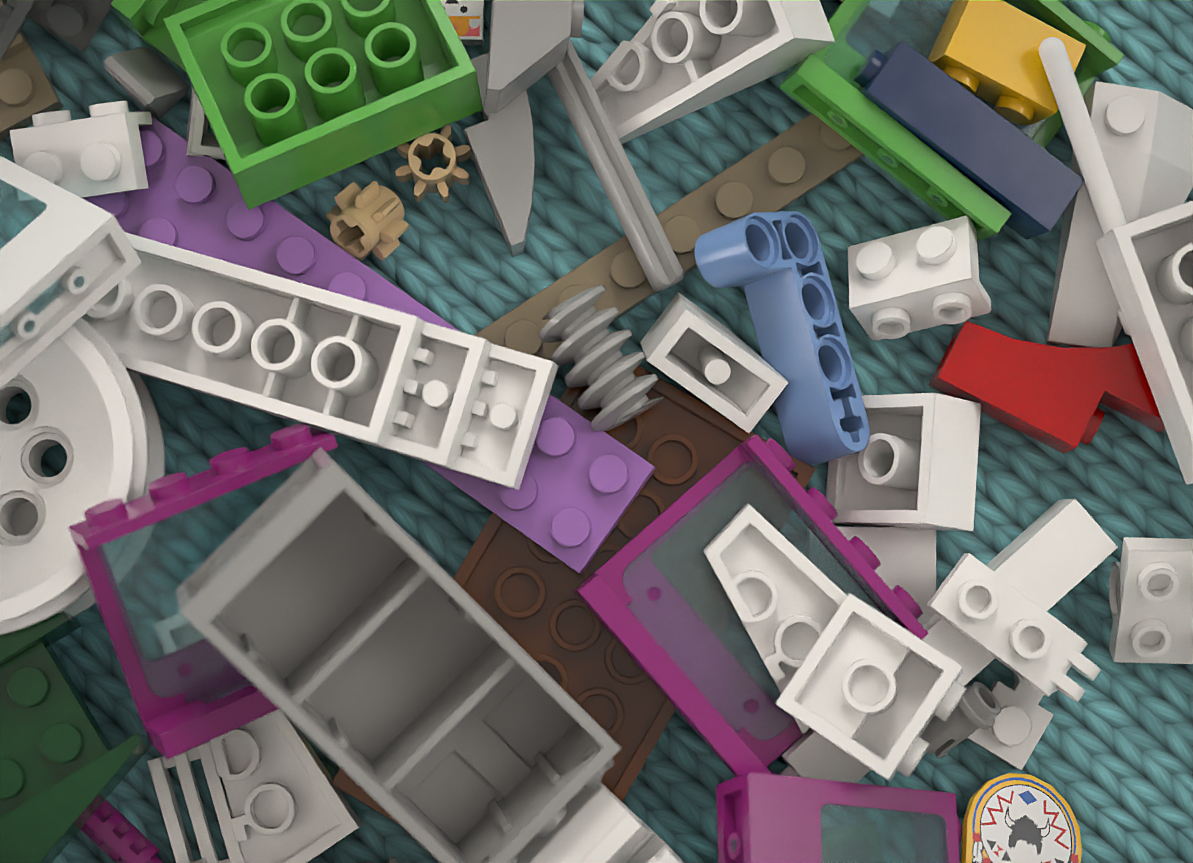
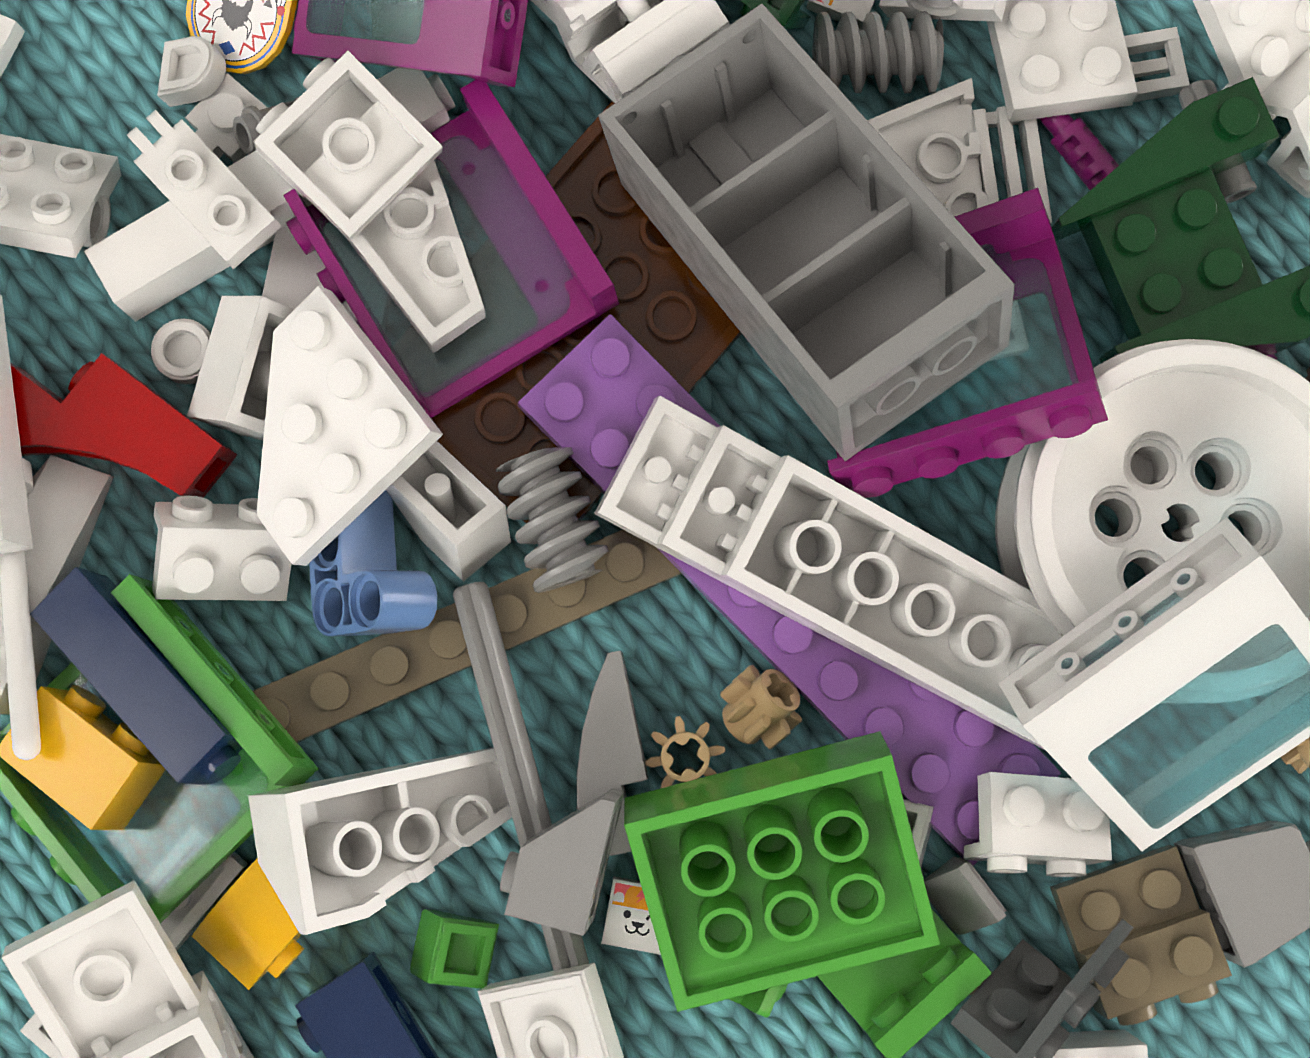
camera: 170 degrees left, 0 degrees up
none -> white tile [151,319,211,384]
none -> white tile [157,36,226,107]
none -> white plate [256,286,443,566]

